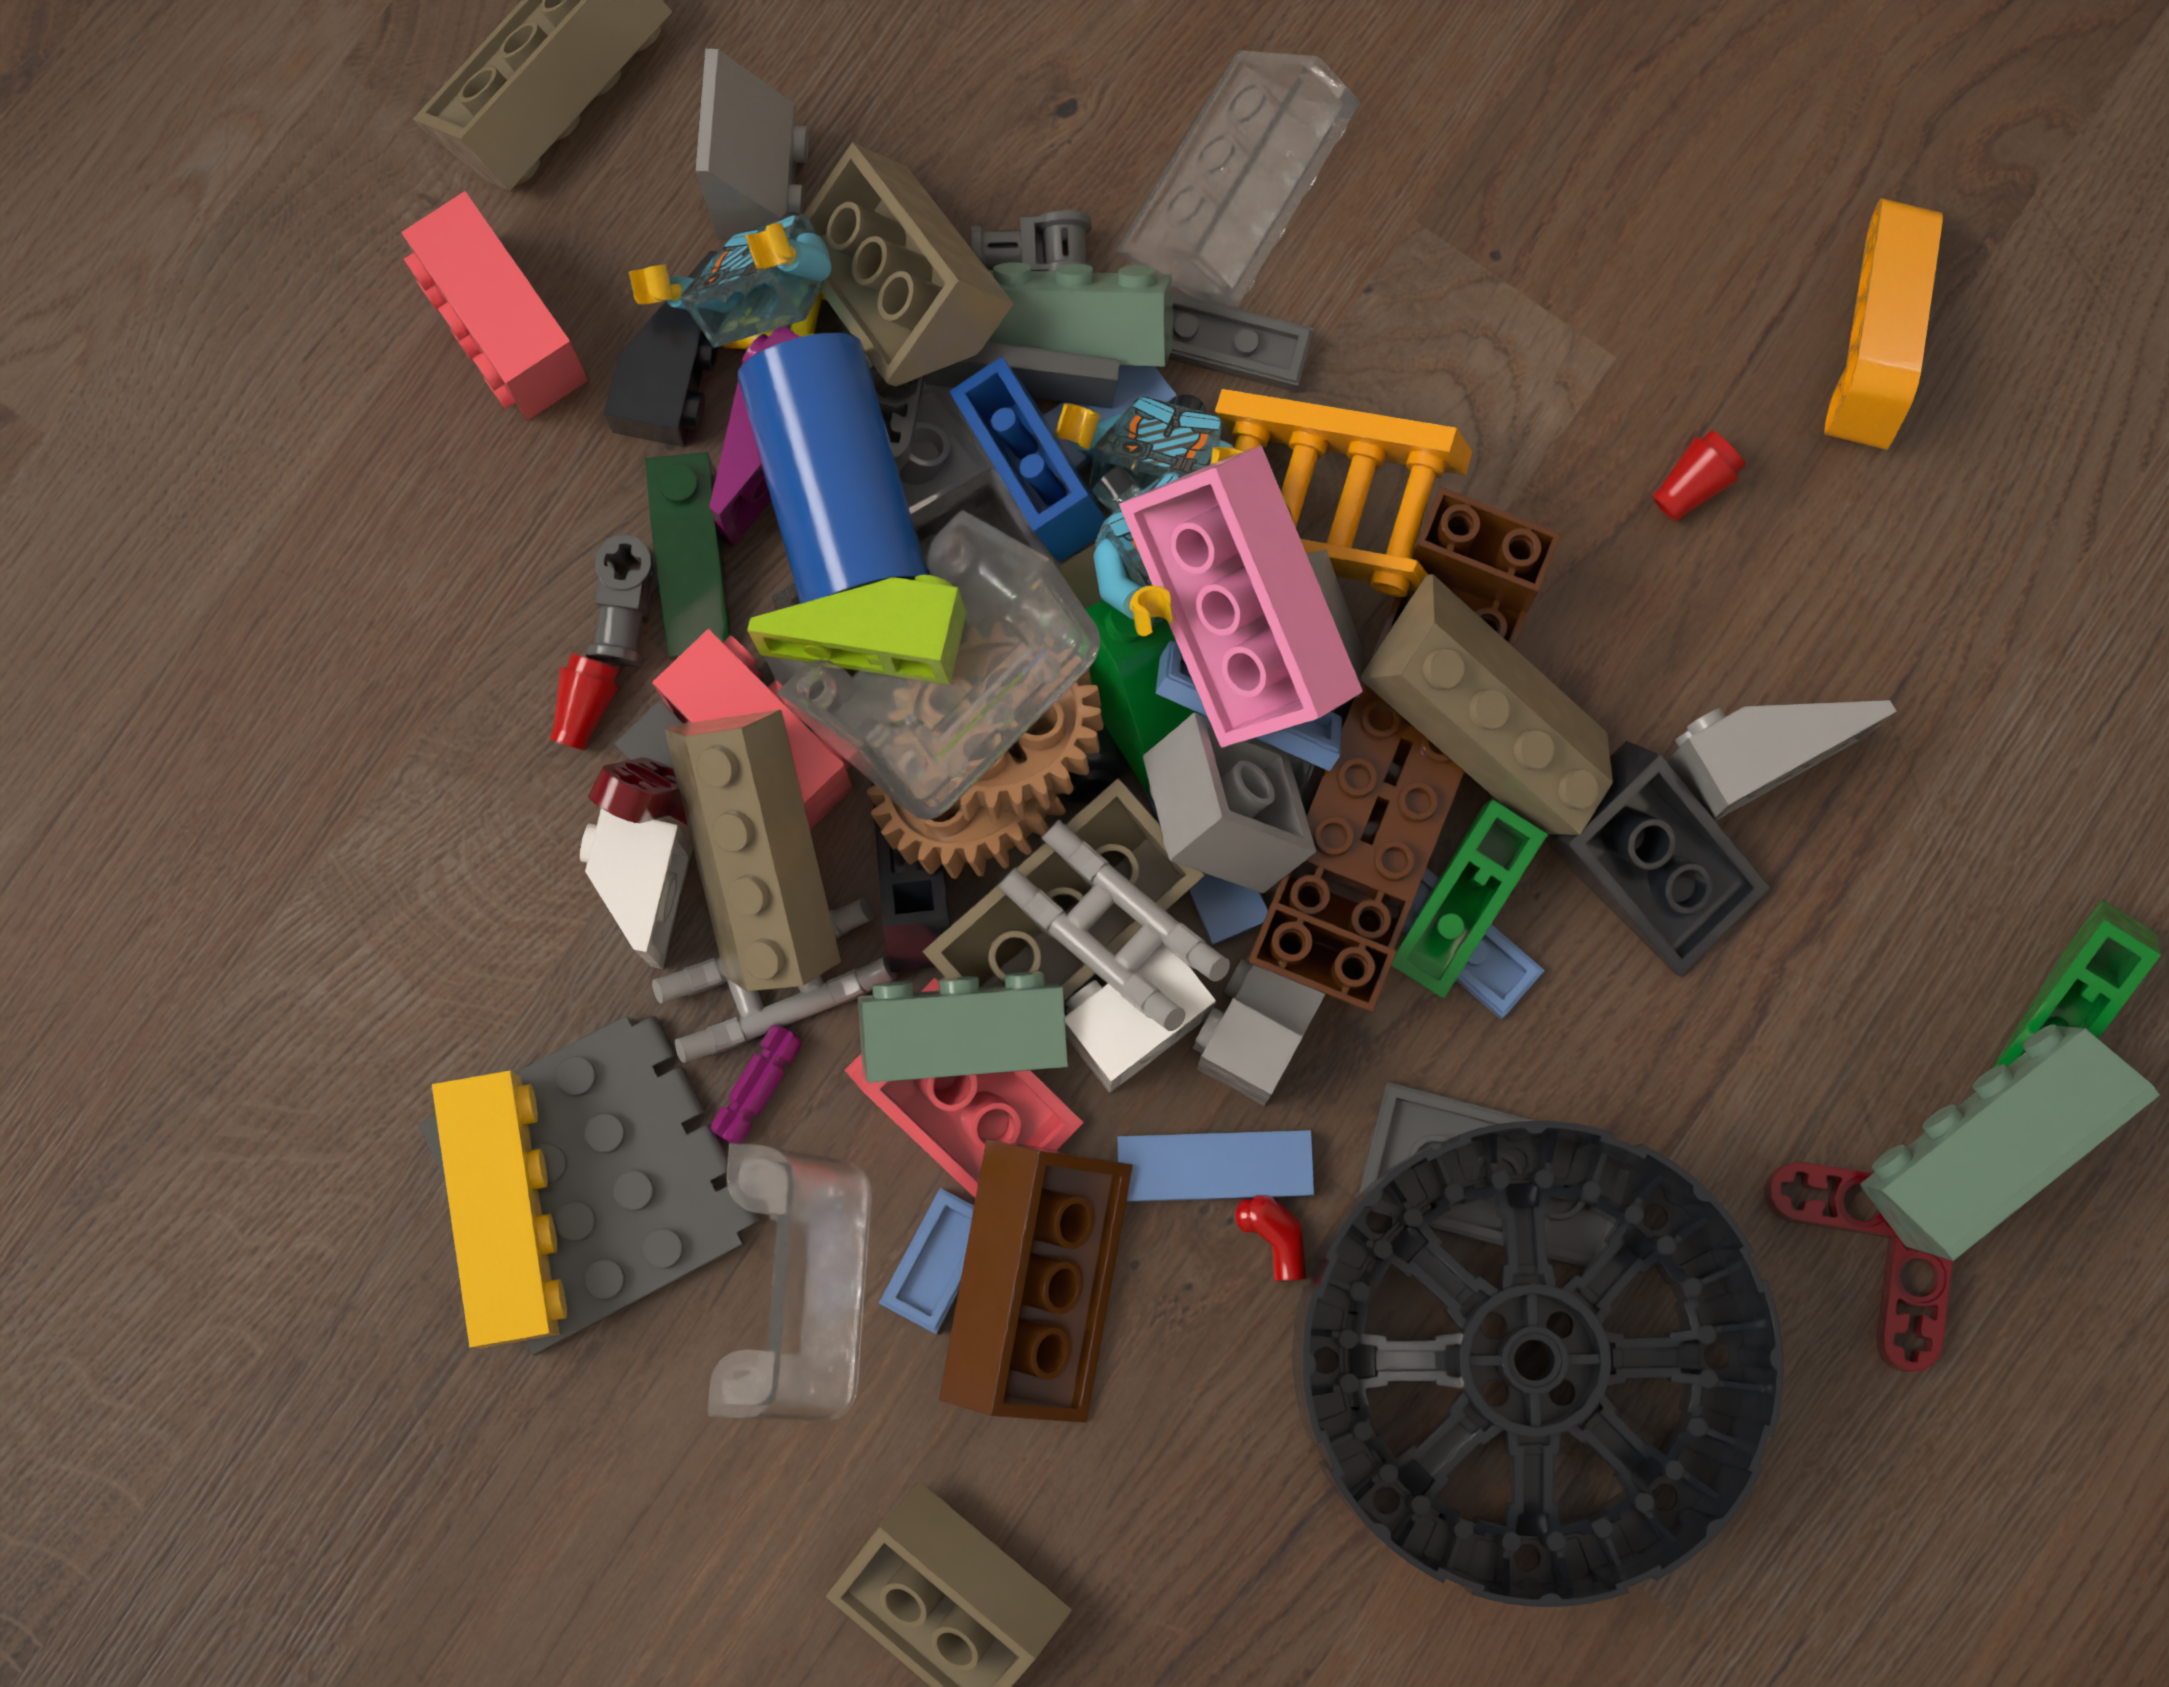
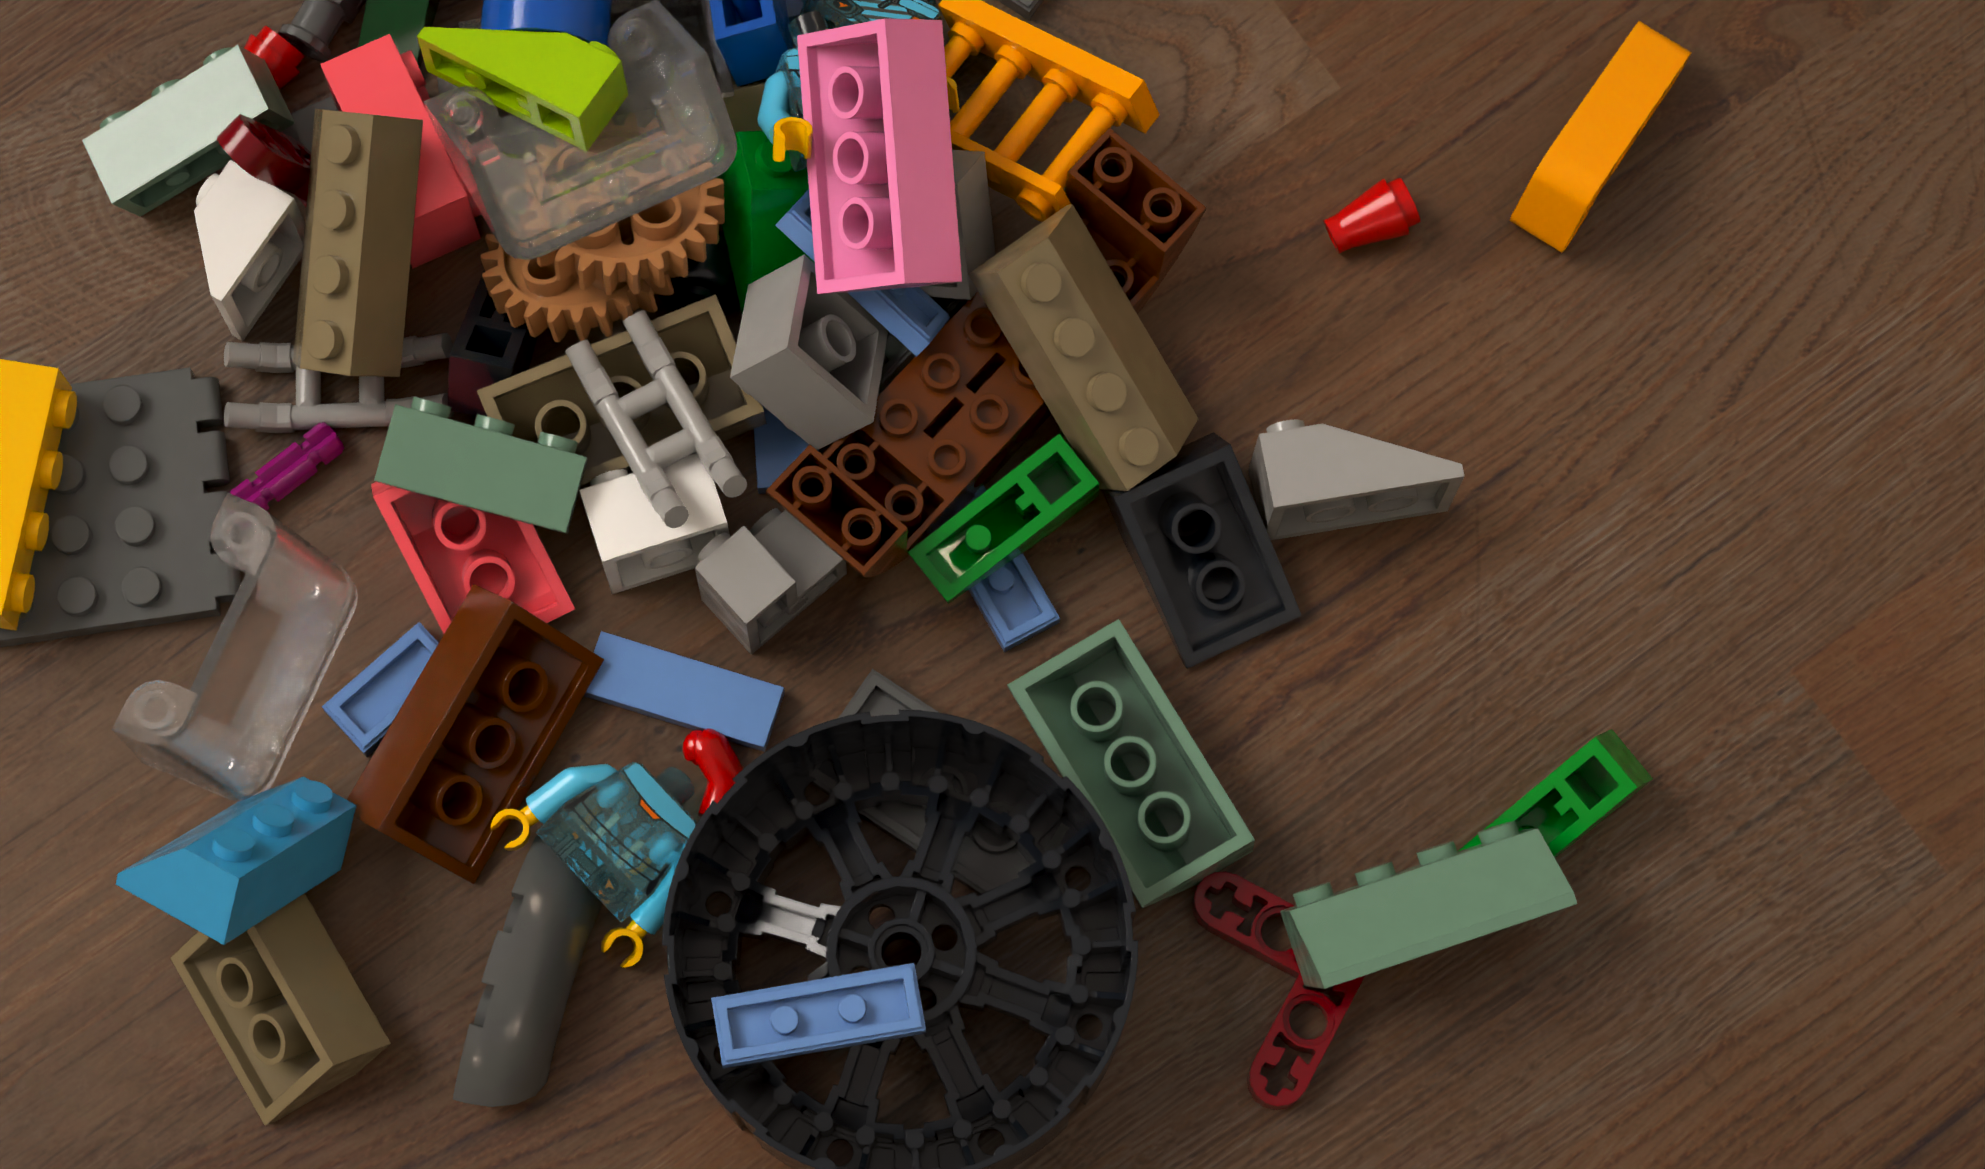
camera: 15 degrees right, 5 degrees down
none -> brick [82,45,295,217]
none -> dark azure slope [116,776,357,945]
none -> dark grey brick [453,833,602,1107]
none -> clear light blue torso [491,762,697,968]
none -> medium blue tile [711,963,926,1068]
none -> sand green slope [1007,619,1255,909]

